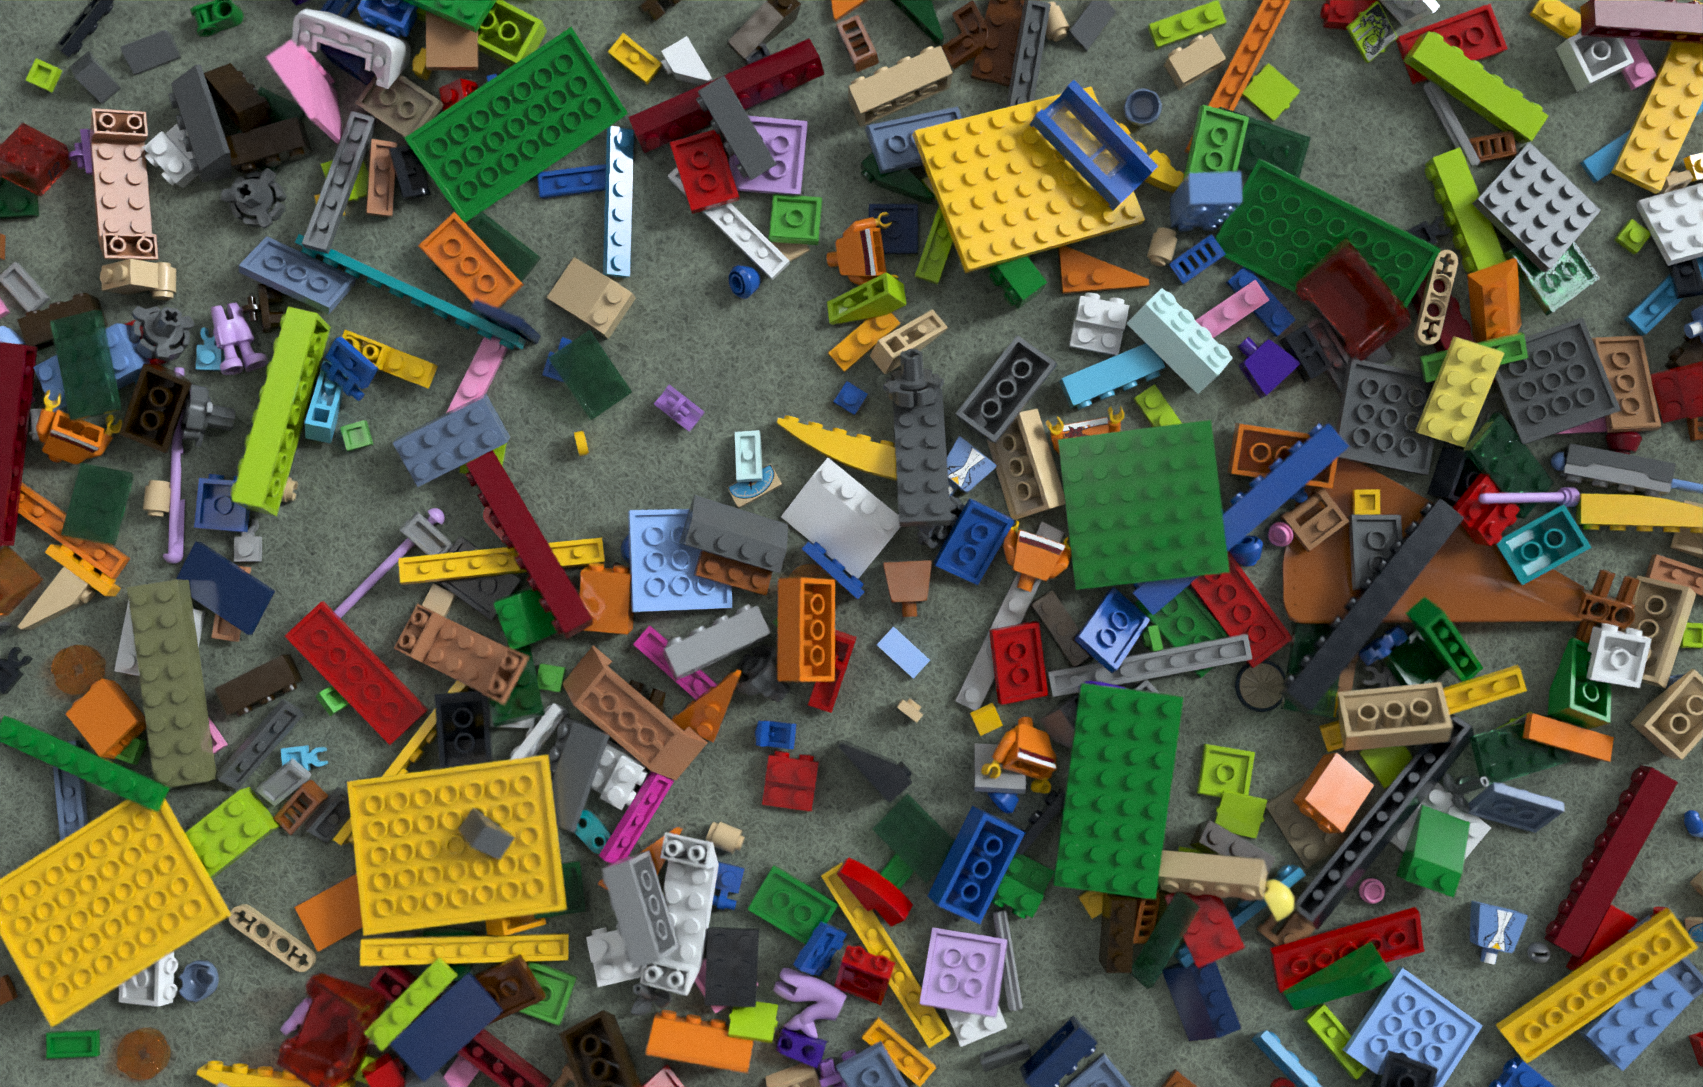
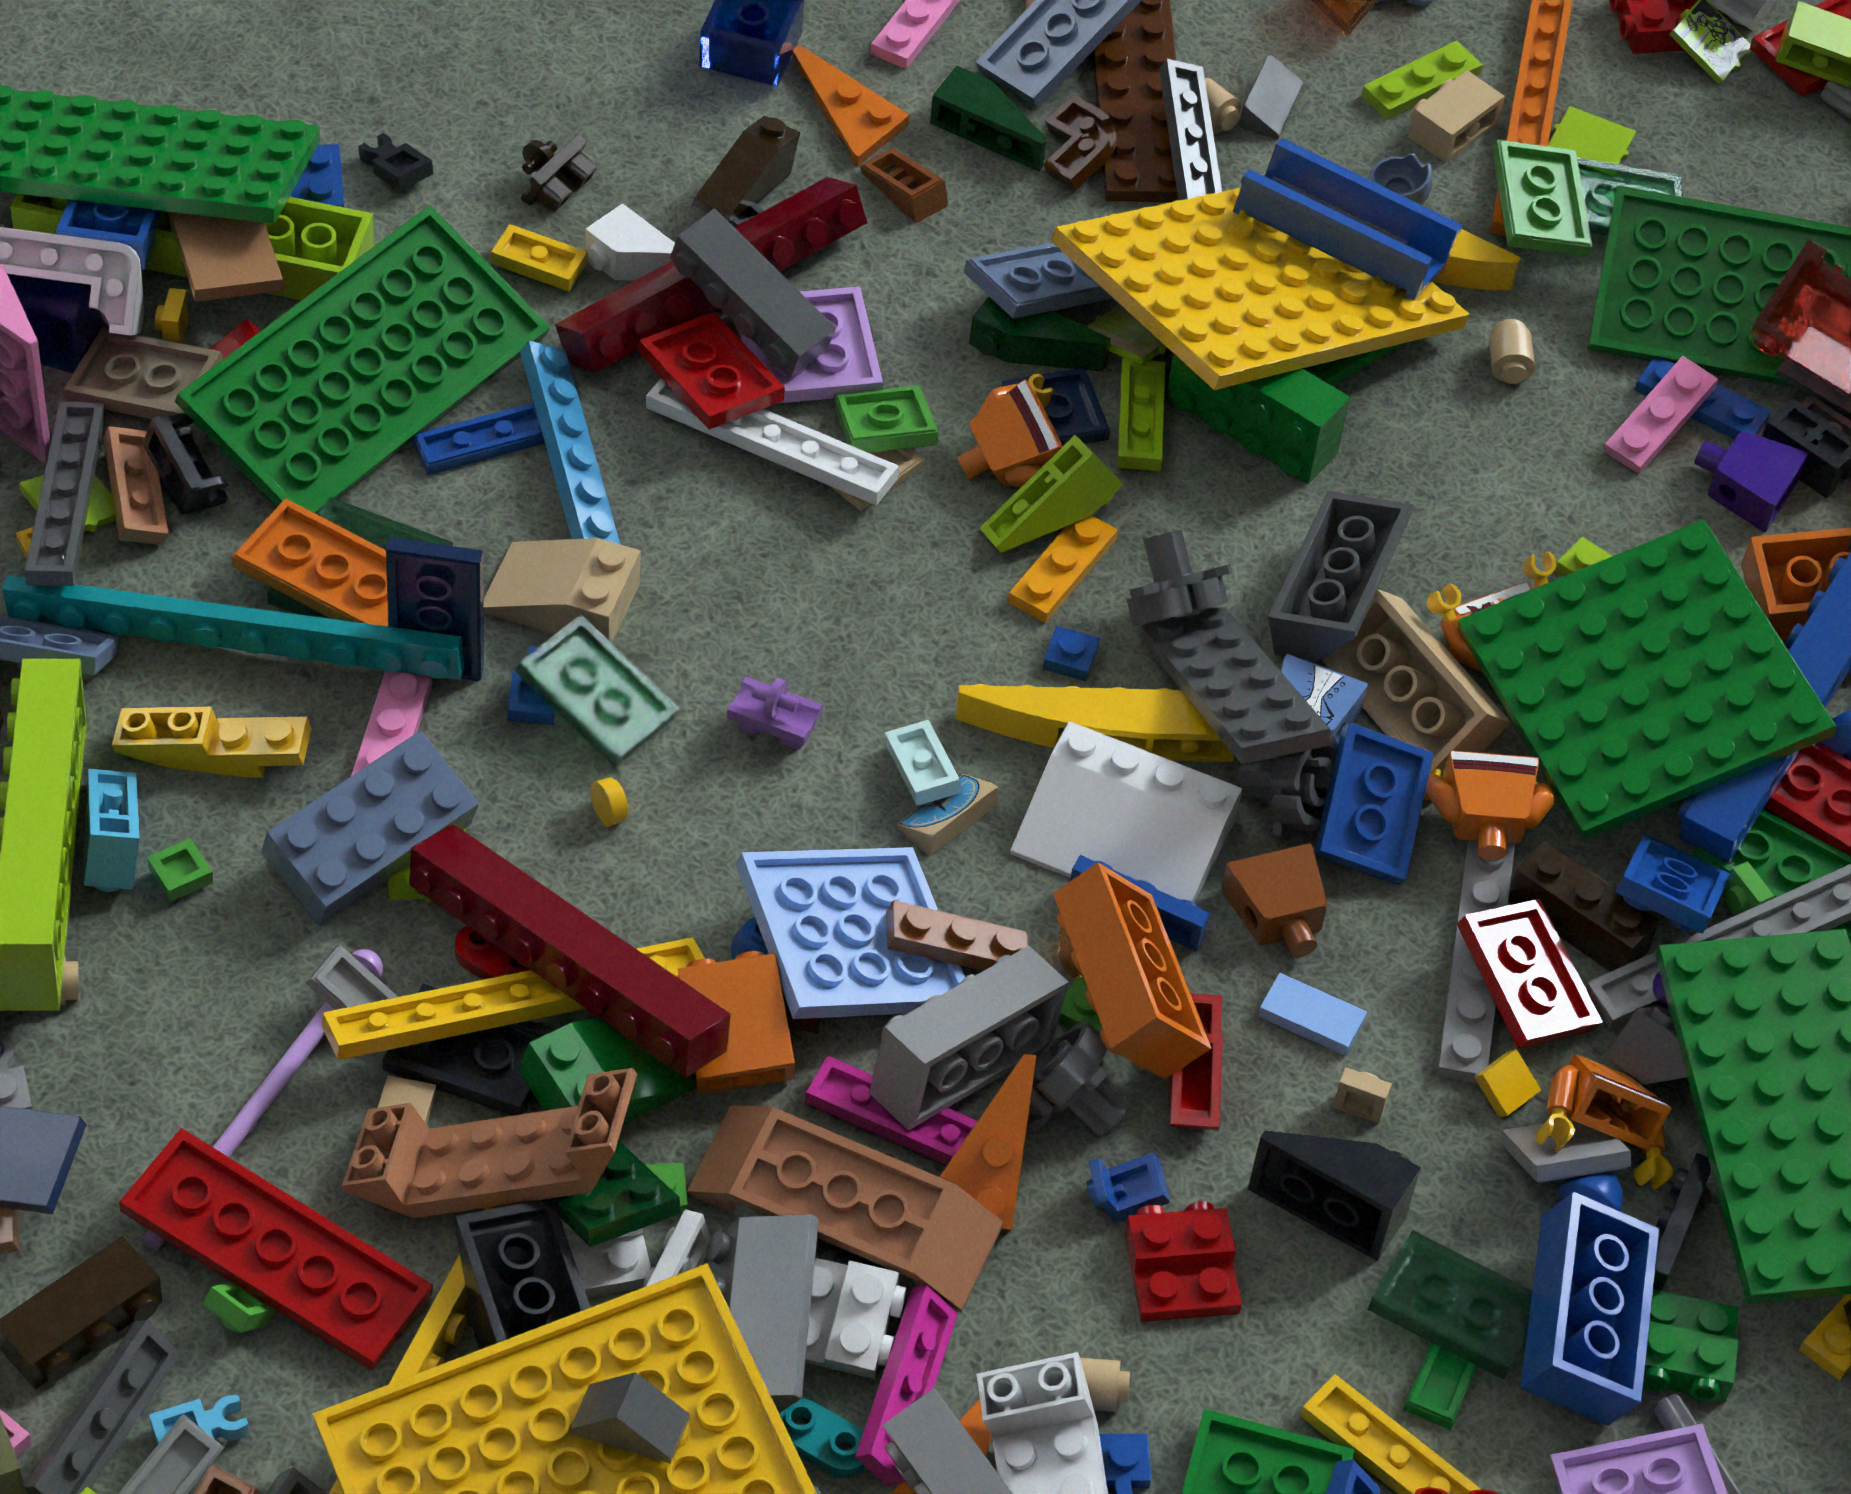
camera: 20 degrees left, 35 degrees down
blue plate [321,337,379,401] -> none
dark grey slope [679,495,788,573] -> none
blue cone [729,265,761,299] -> none
red slope [837,857,913,927] -> none
tan brick [848,46,953,127] -> none
tan slope [870,309,948,374] -> none
orange wing [1058,246,1149,294] -> none
medium azure brick [1059,343,1166,410] -> none
white plate [1069,293,1129,356] -> none
light aqua brick [1126,288,1233,394] -> none
blue slope [1169,234,1226,284] -> none
medium blue brick [1170,172,1242,231] -> none

